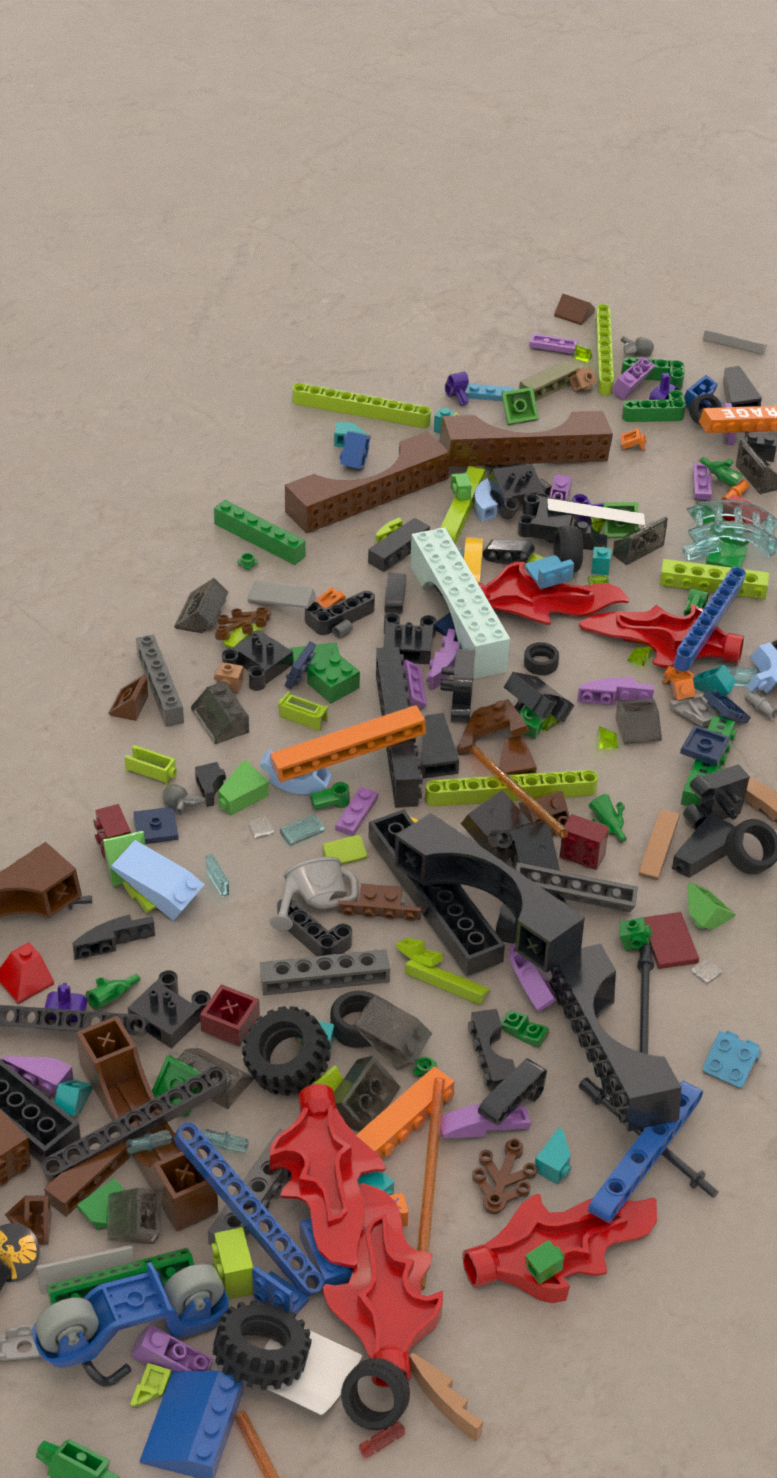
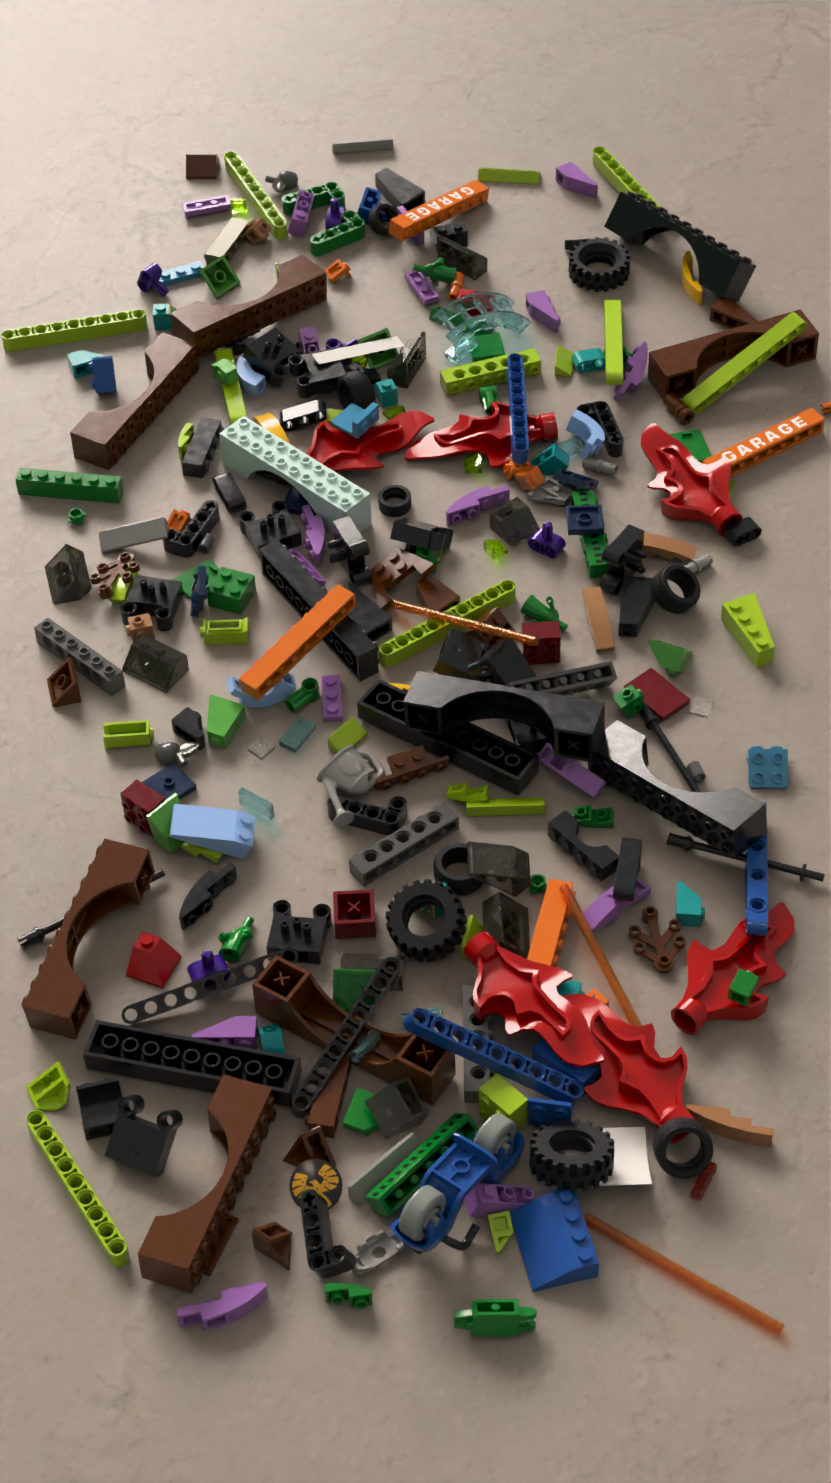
camera: 25 degrees left, 5 degrees up
none -> dark purple beam [528,522,566,559]
none -> dark grey hinge [687,761,706,783]

